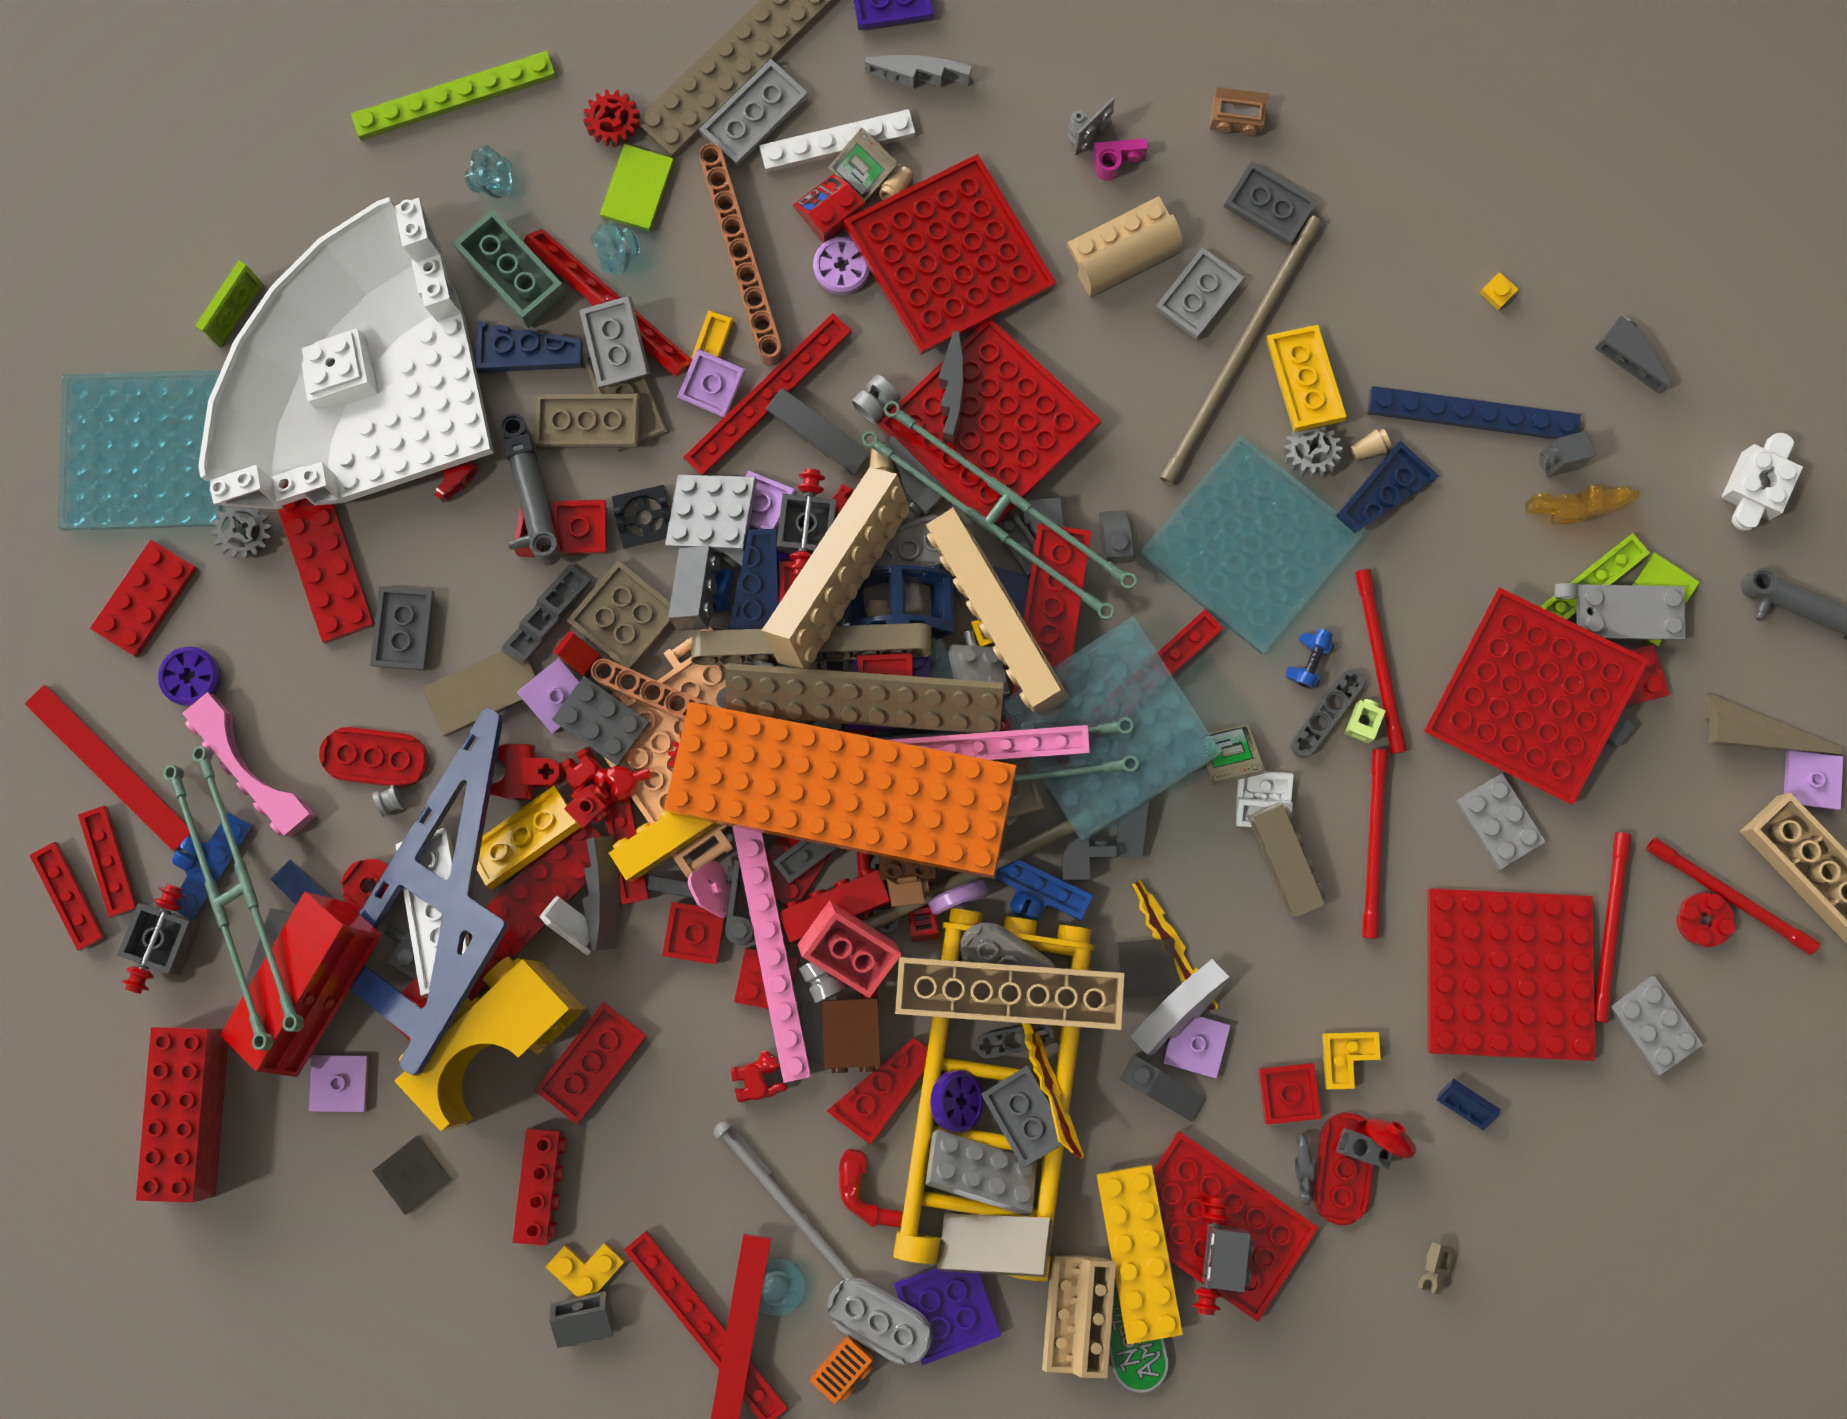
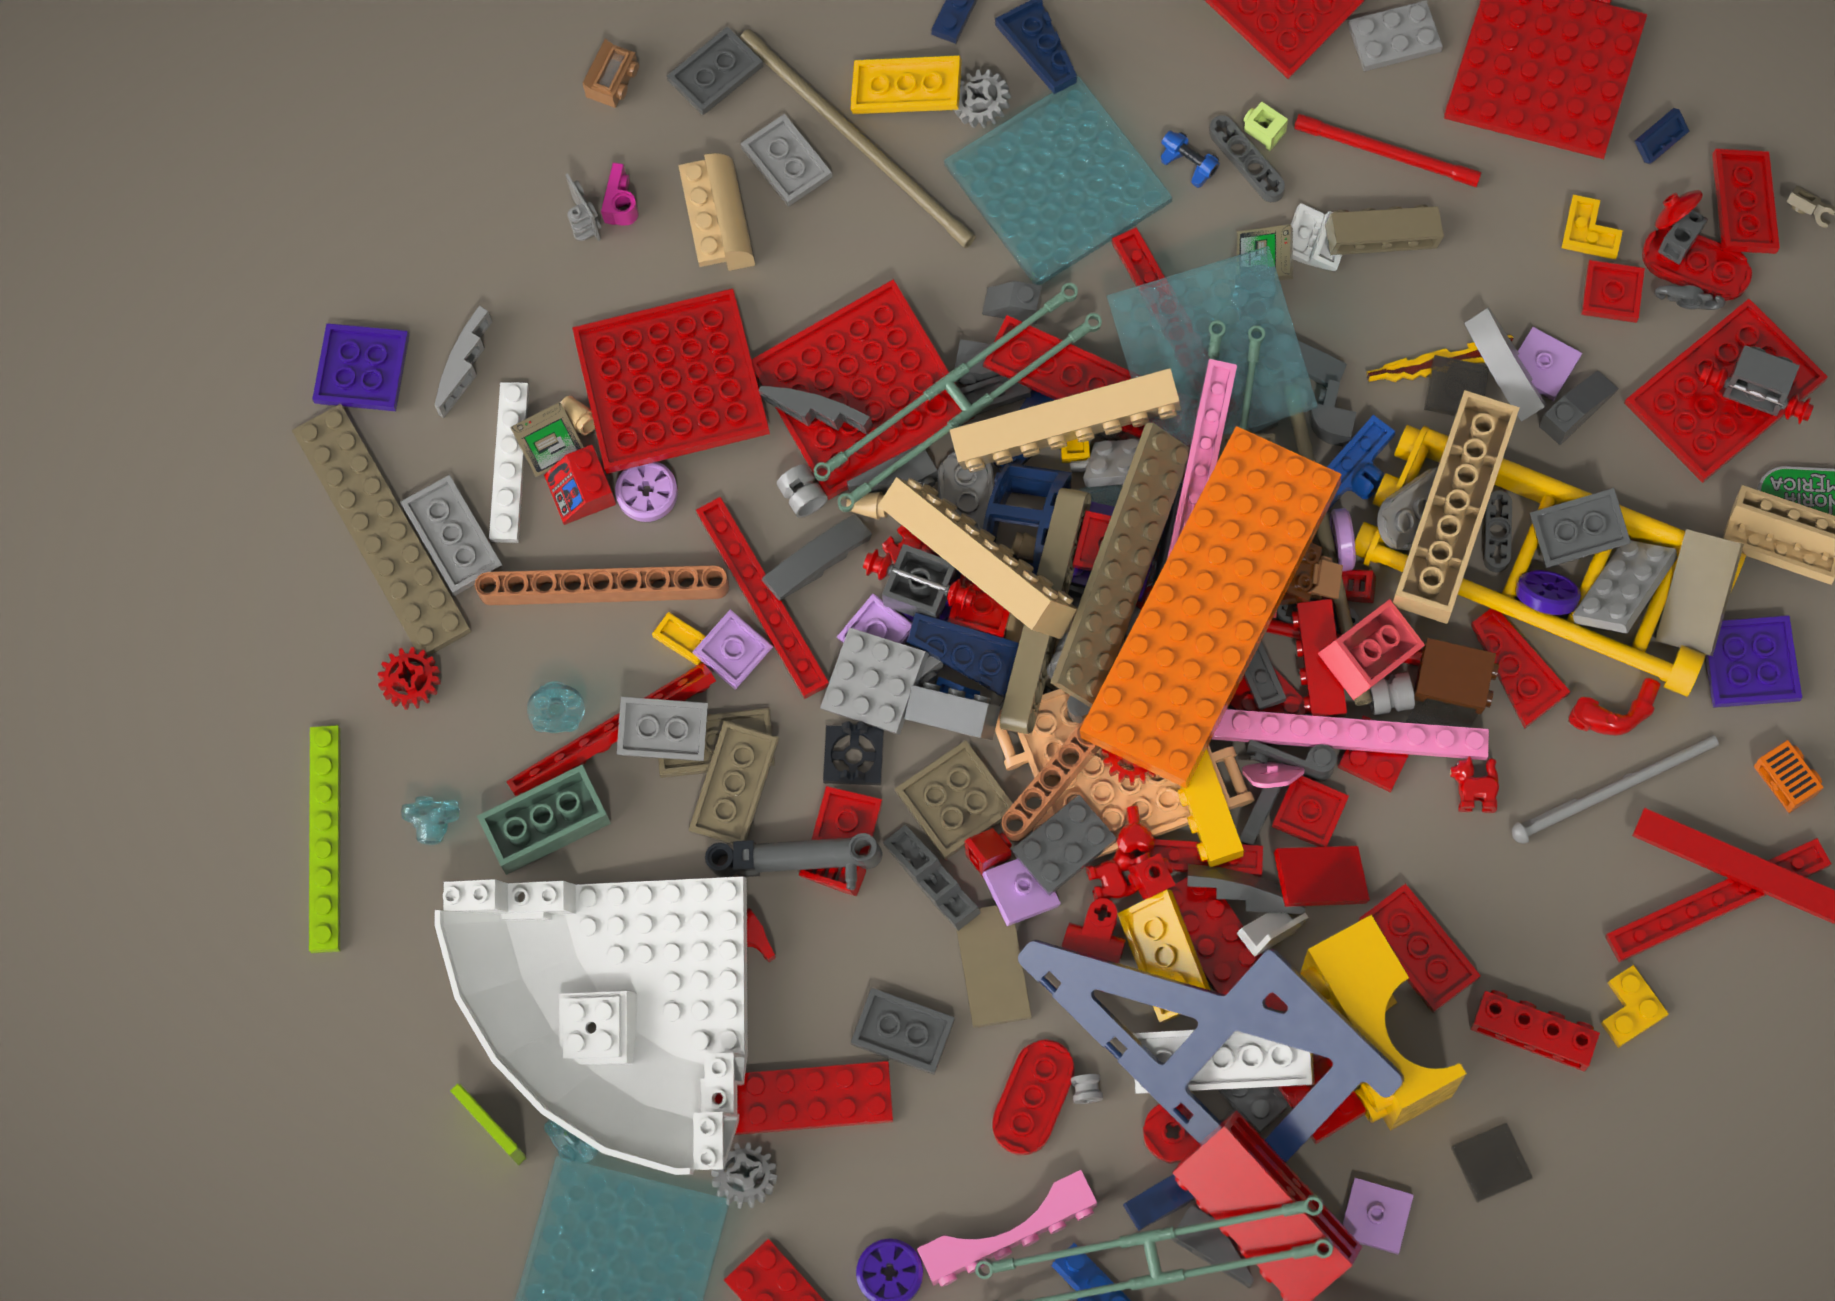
camera: 65 degrees left, 10 degrees down
dark blue wing [476,321,583,373] -> none
dark grey brick [549,1291,614,1348] -> none
lime tile [600,144,674,232] -> none
clear light blue plate [759,1257,805,1316] -> none
light grey tile [827,1278,932,1365] -> none
yellow sword [1022,1023,1084,1159] -> none
yellow plate [1096,1164,1183,1345] -> none
tan cone [1350,429,1392,461] -> none
red piece [1355,569,1407,754] -> none
none -> red tile [1274,846,1370,907]
none -> red plate [1712,149,1780,254]

